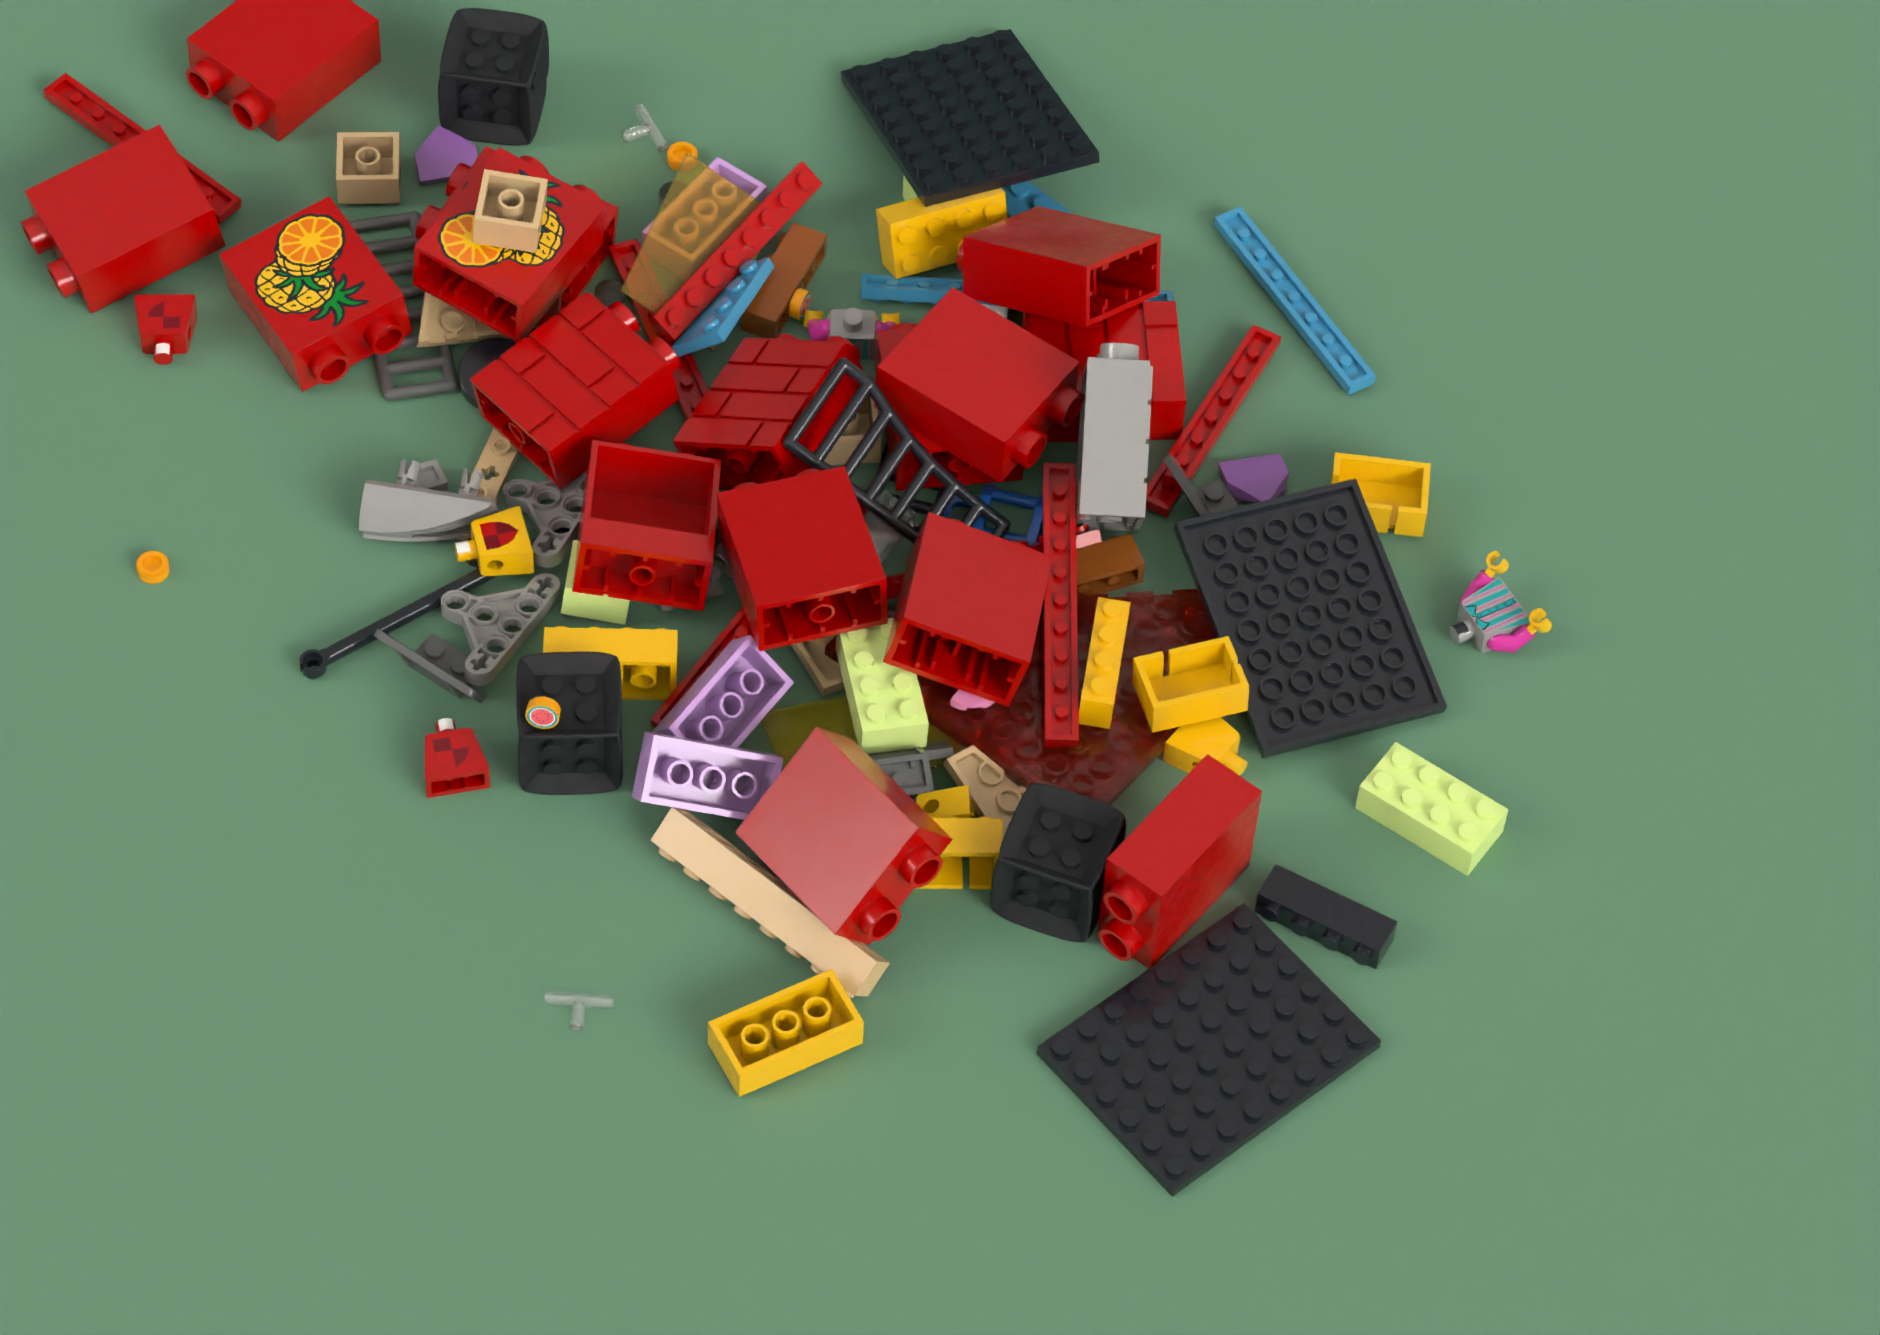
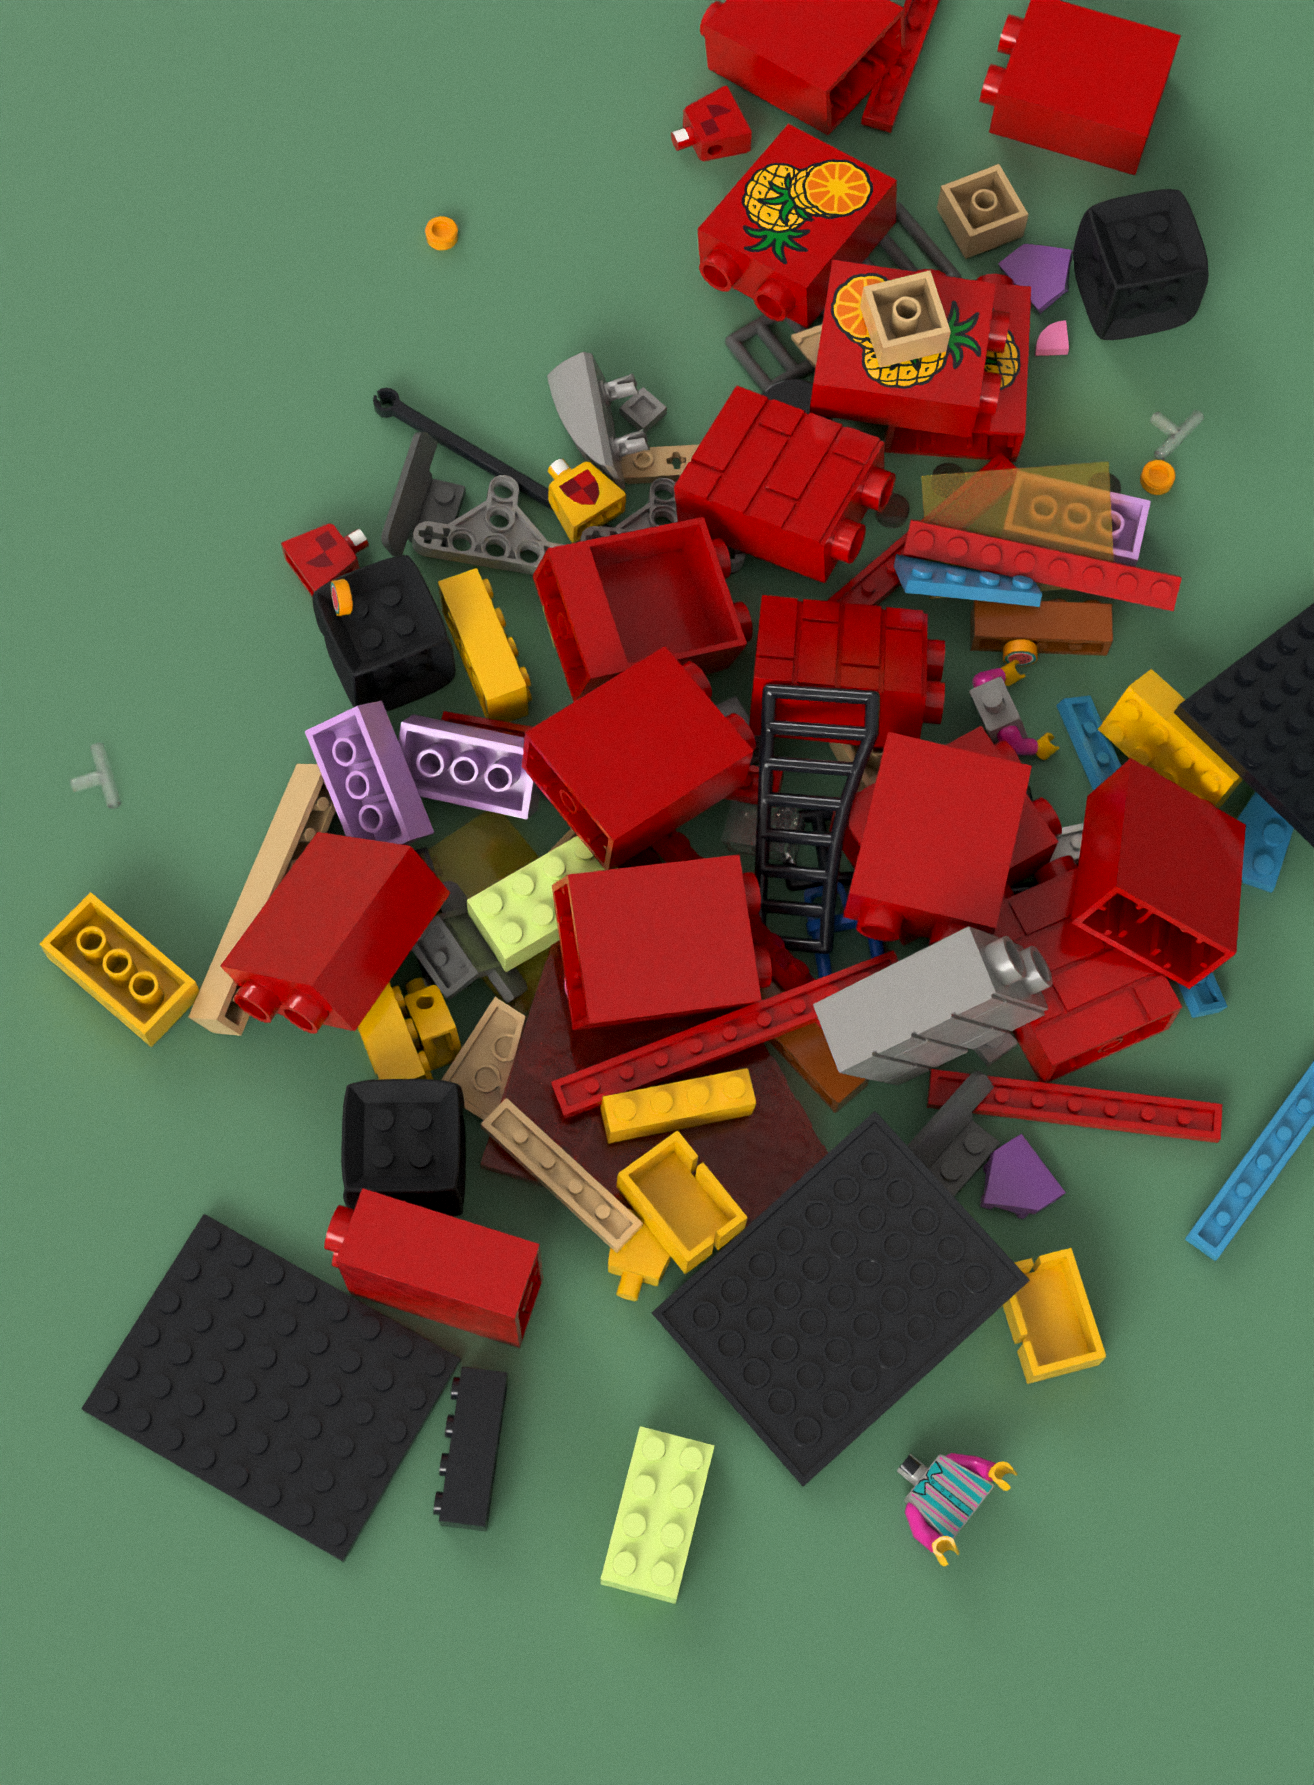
camera: 70 degrees right, 15 degrees up
none -> tan plate [481,1098,643,1253]

